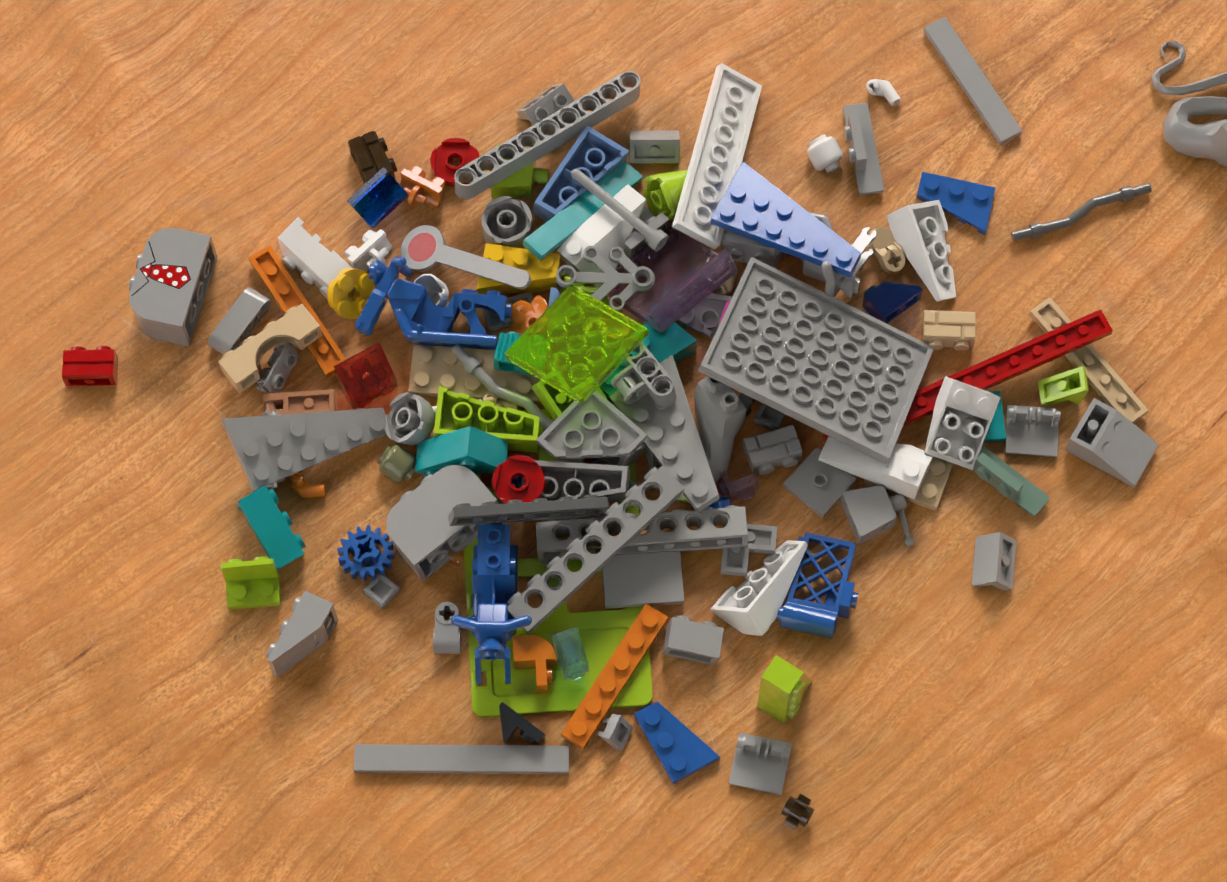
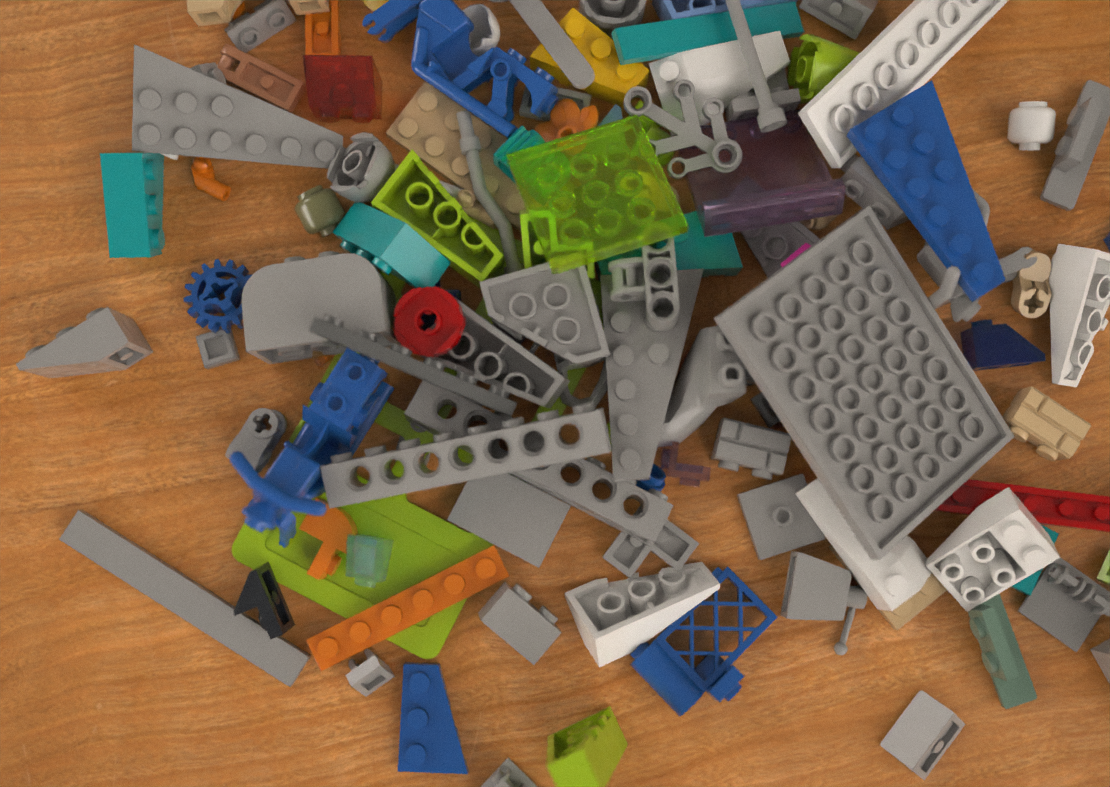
camera: 30 degrees right, 15 degrees up
lime bracket [221,556,281,610] -> none

